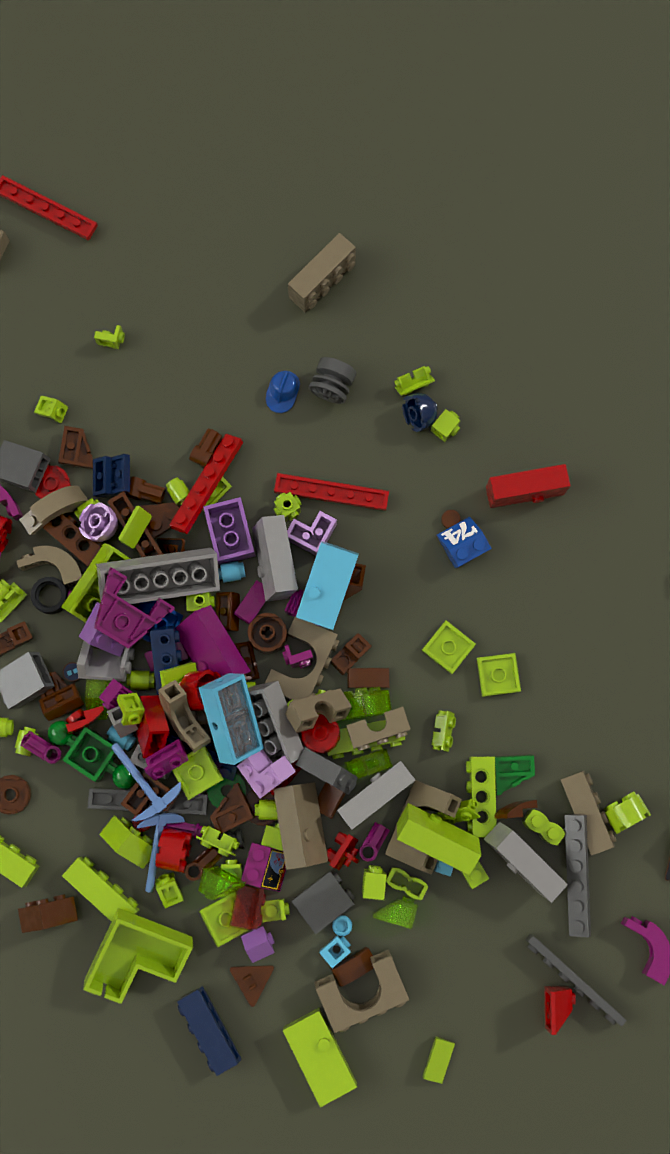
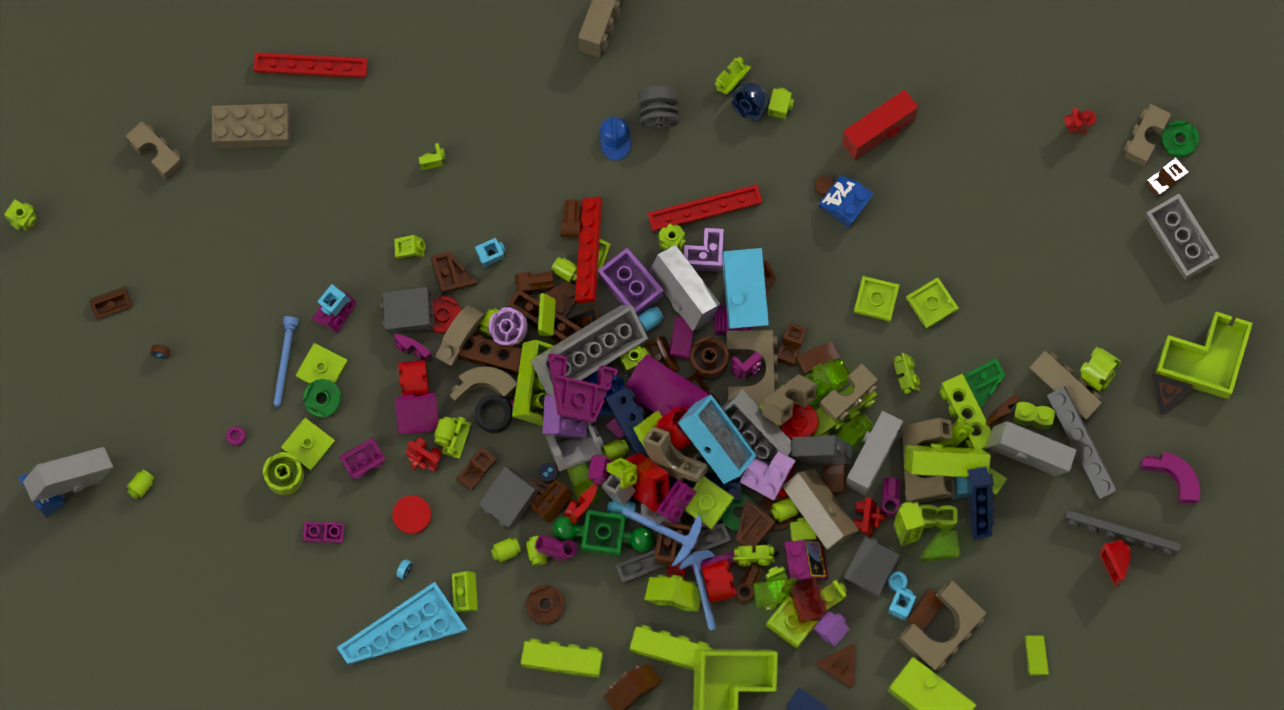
camera: 25 degrees left, 5 degrees down
dark blue brick [93,454,130,498] -> none
lime bracket [155,872,184,908] -> none
none -> medium azure brick [475,238,506,269]
none -> dark blue brick [967,466,994,539]

